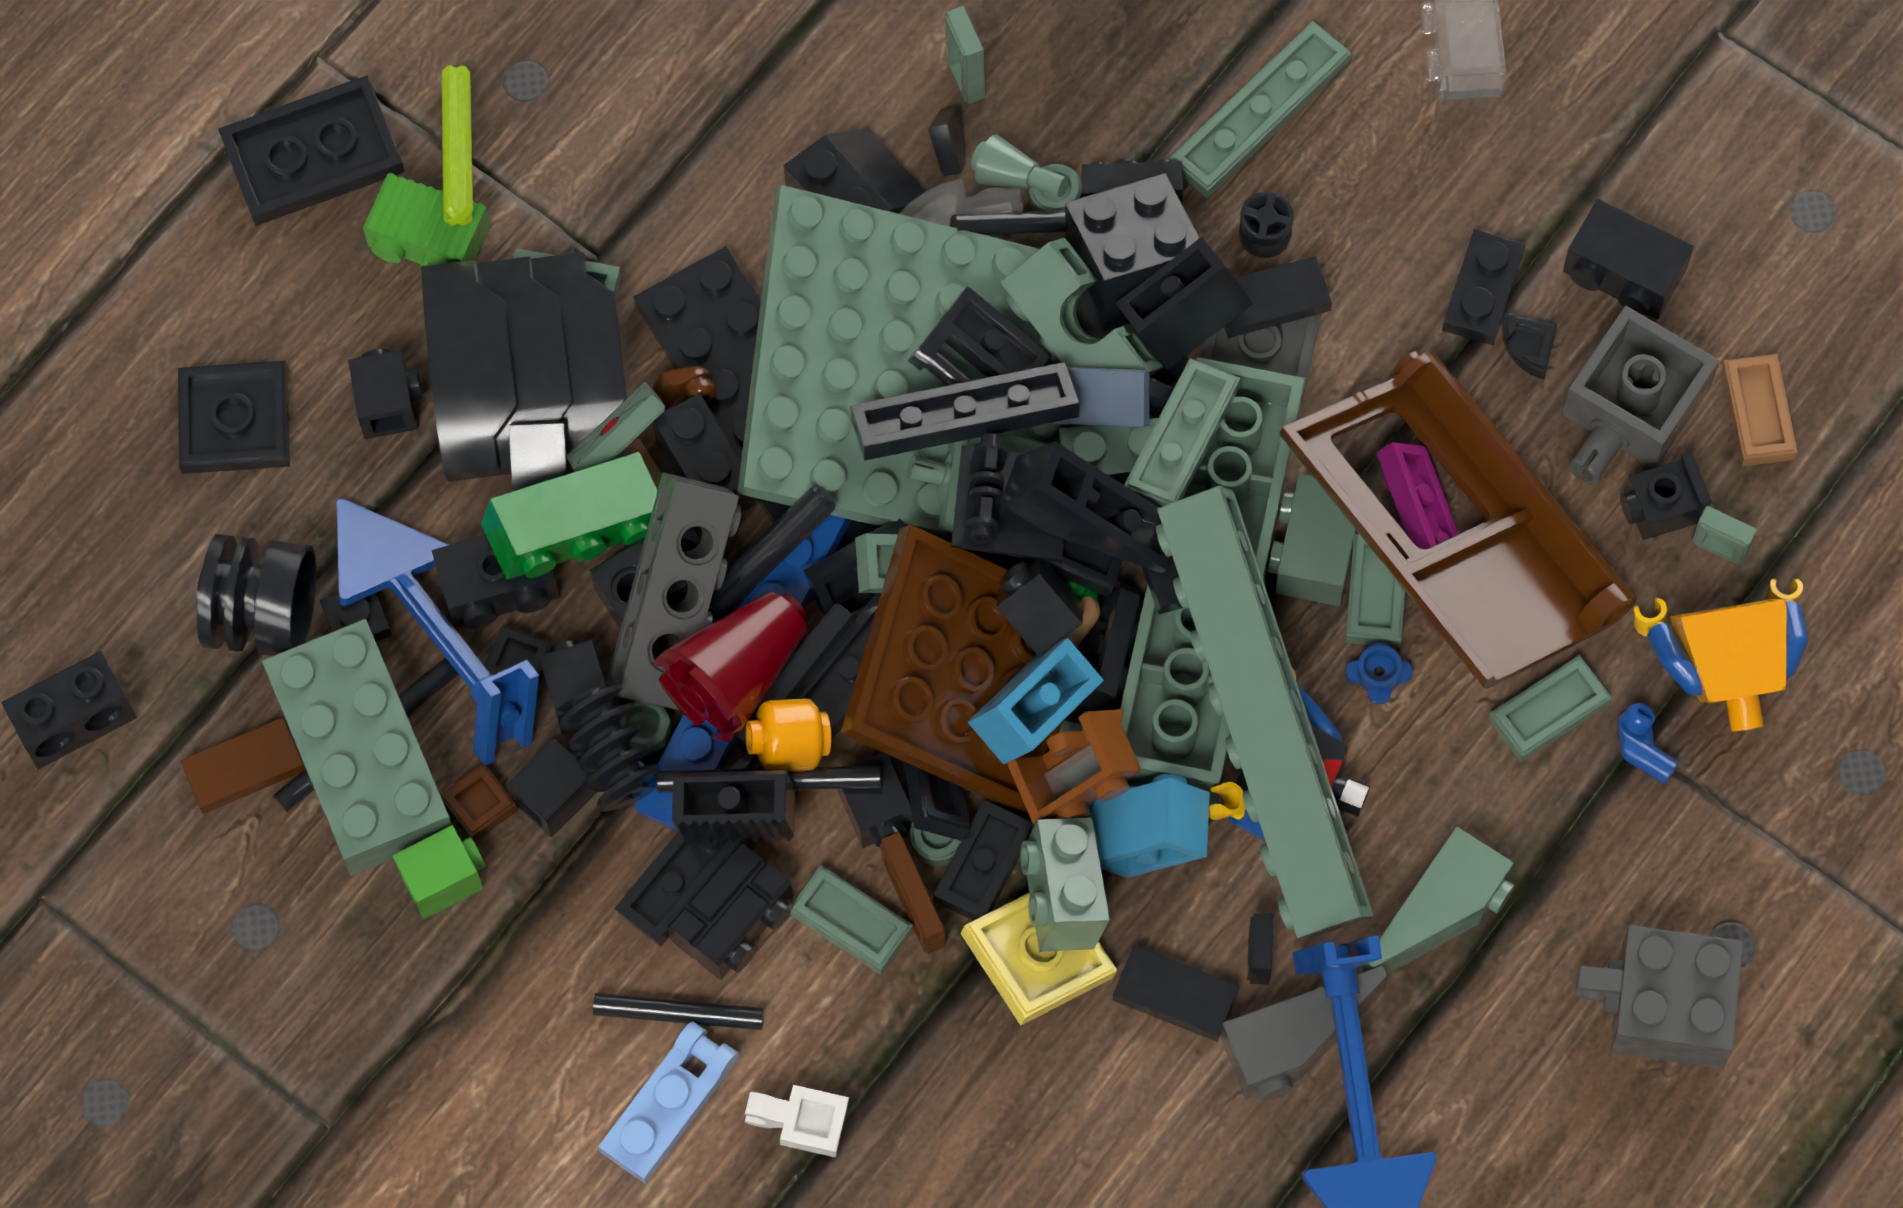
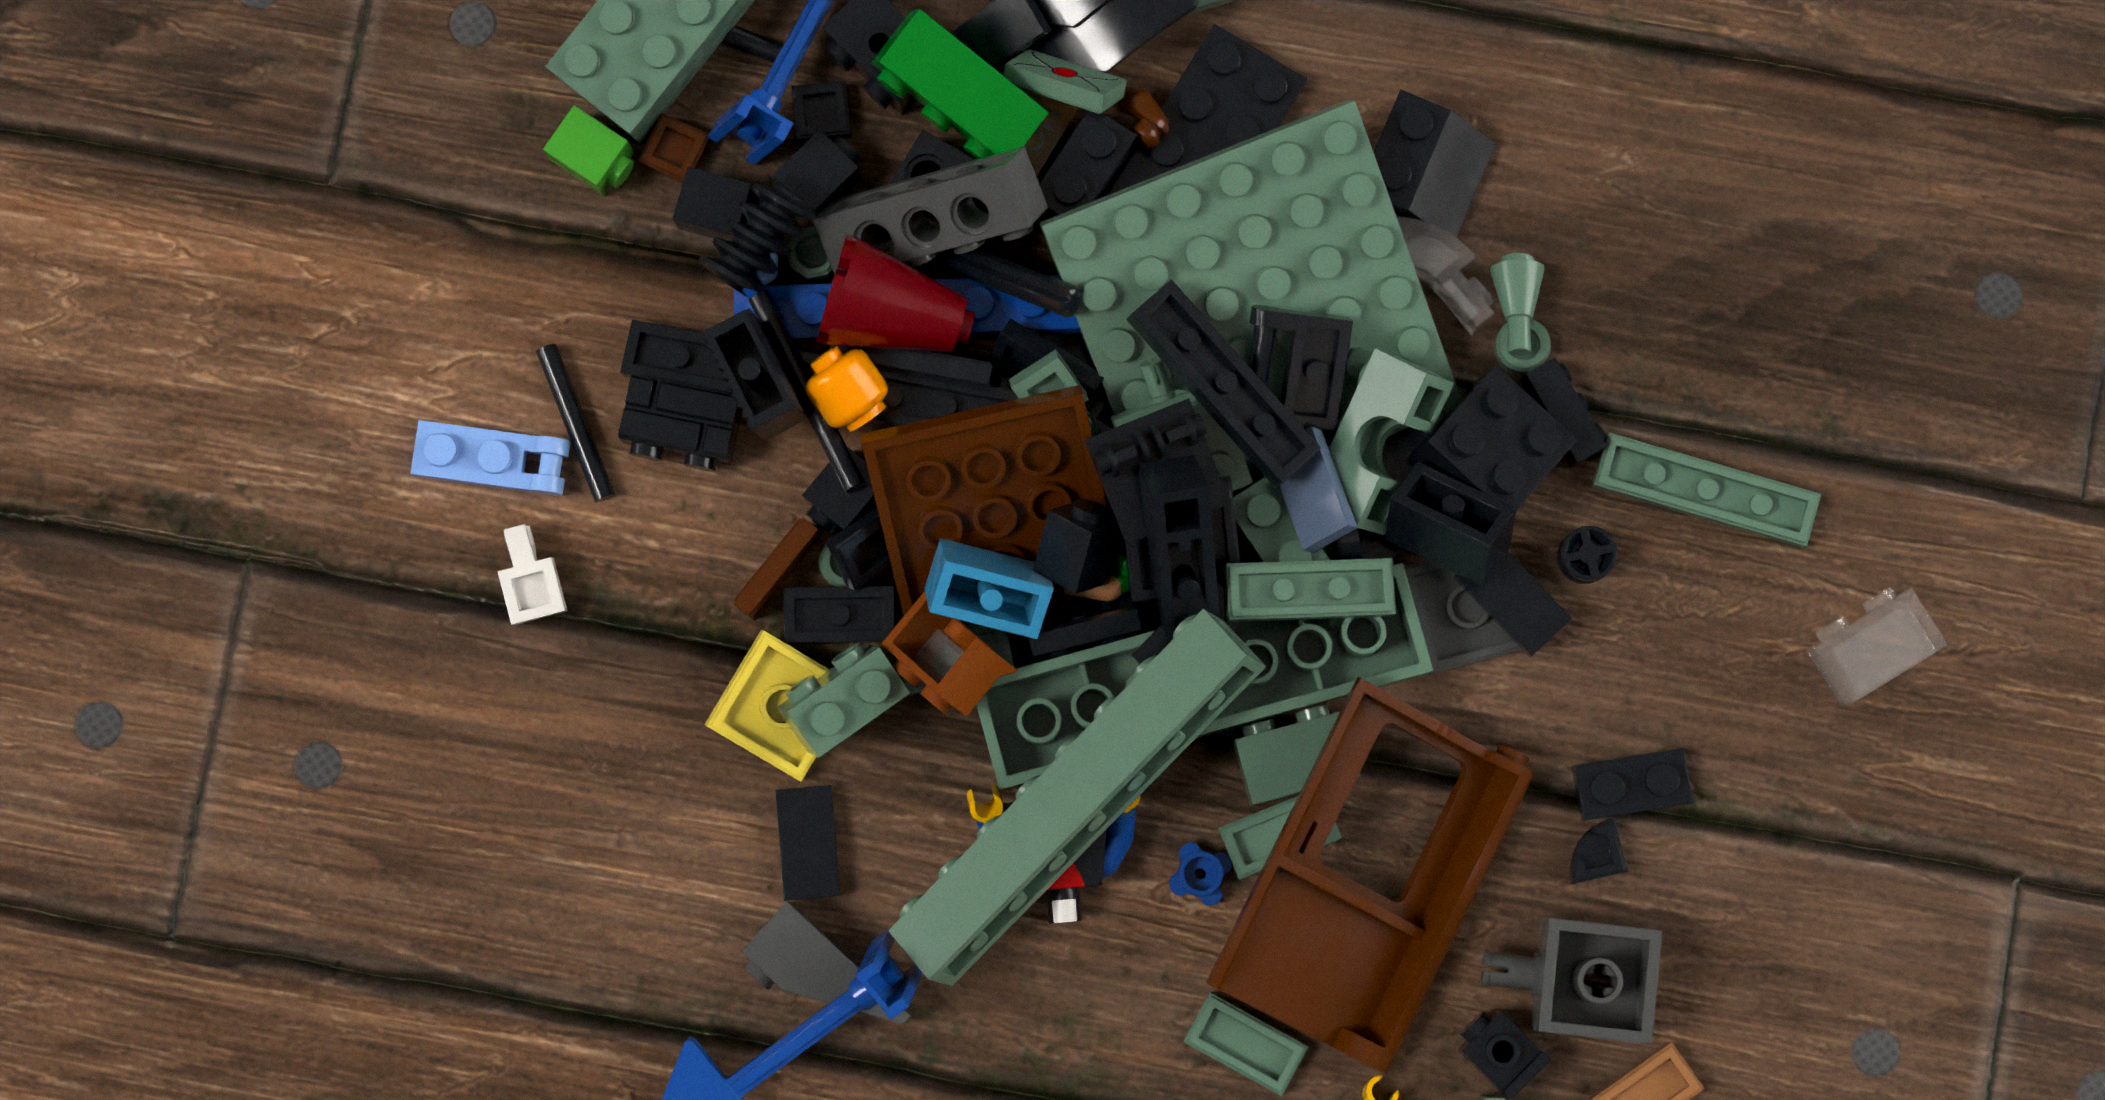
camera: 65 degrees right, 15 degrees up
sand green tile [790,865,913,976] -> none
black tile [928,106,965,177] -> none
sand green tile [945,6,985,105] -> none
black bar [950,211,1065,235] -> none
dark azure brick [1090,774,1210,878] -> none
black tile [1247,913,1273,985] -> none
sand green slope [1362,826,1515,975] -> none
magenta plate [1377,442,1459,549] -> none
black brick [1563,198,1694,319] -> none

